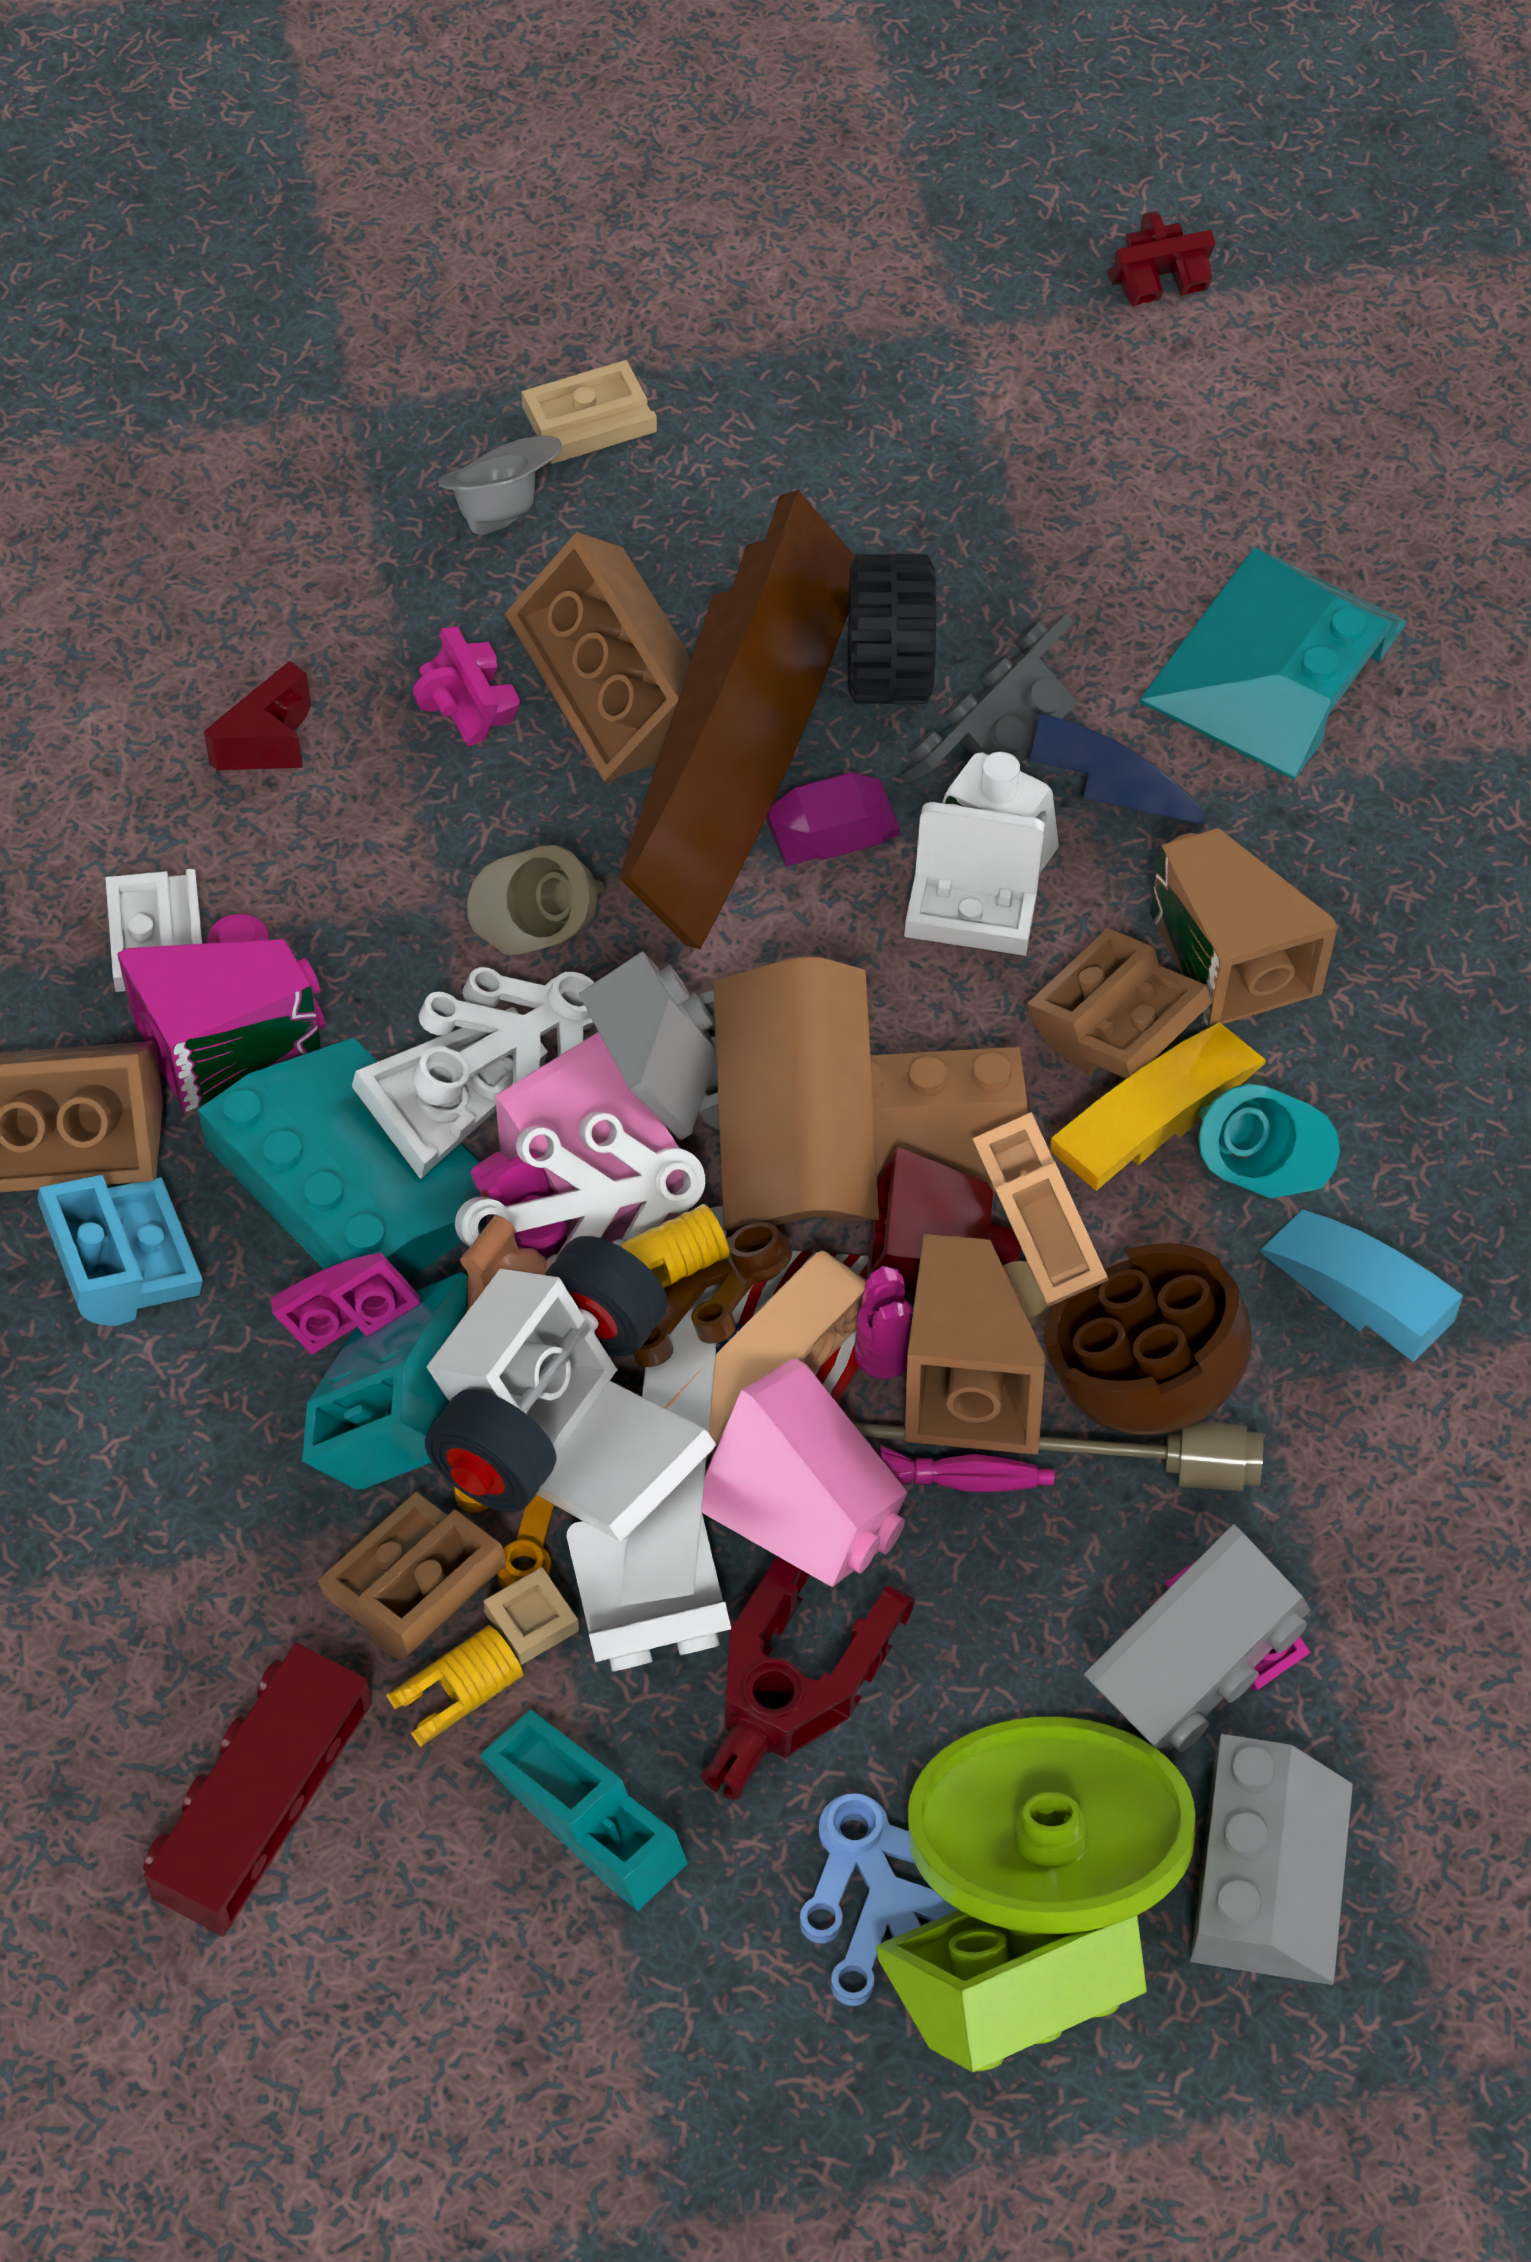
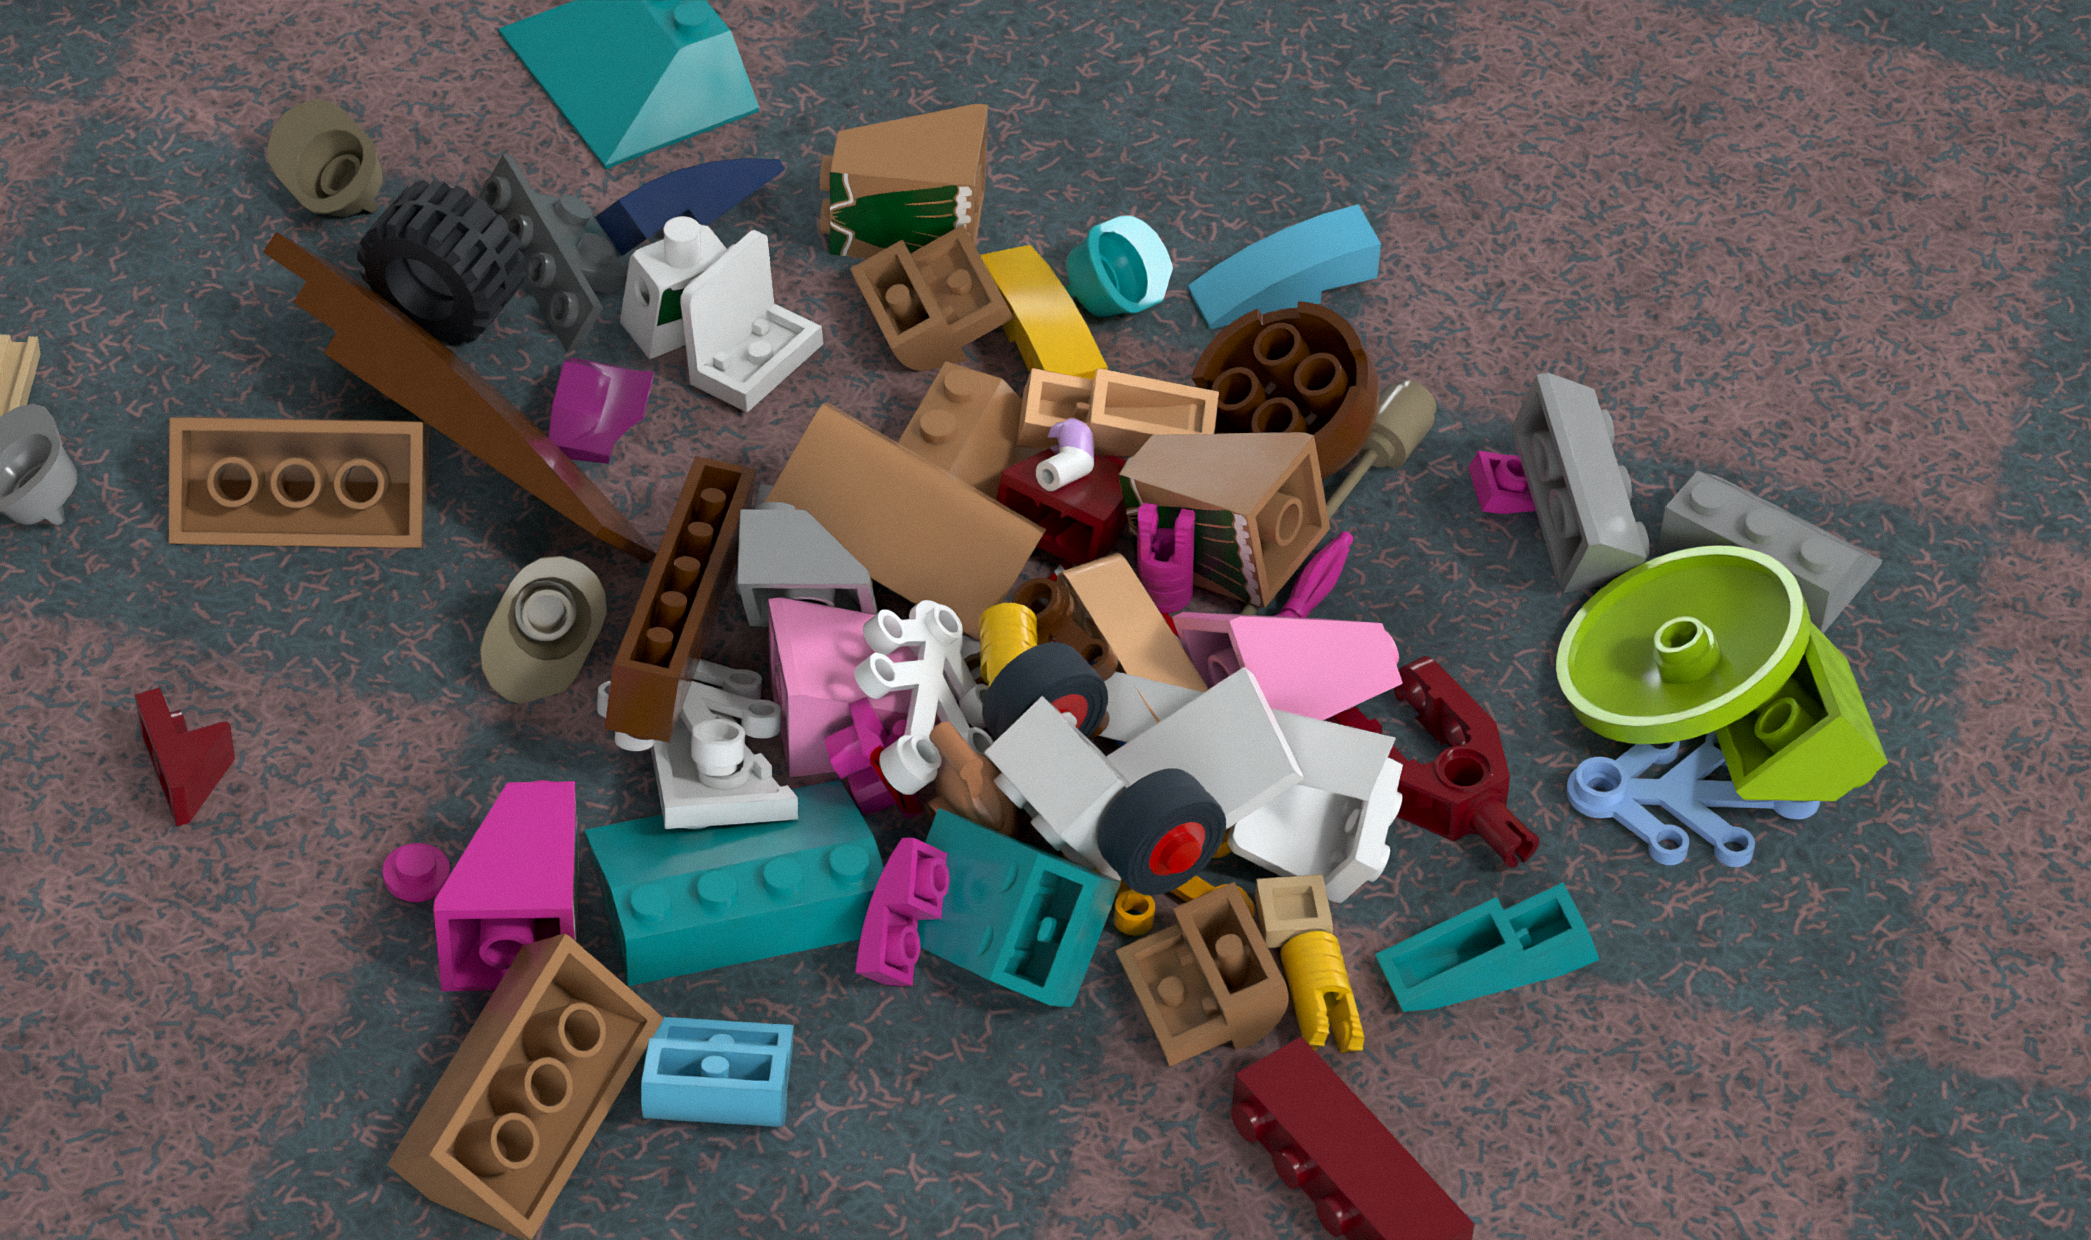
camera: 65 degrees left, 10 degrees down
white plate [105,869,202,992] -> none
dark pink hips [412,627,520,747] -> none
none -> dark tan piece [268,99,383,217]
none -> reddish brown brick [604,456,757,743]
none -> arm [1036,418,1094,491]

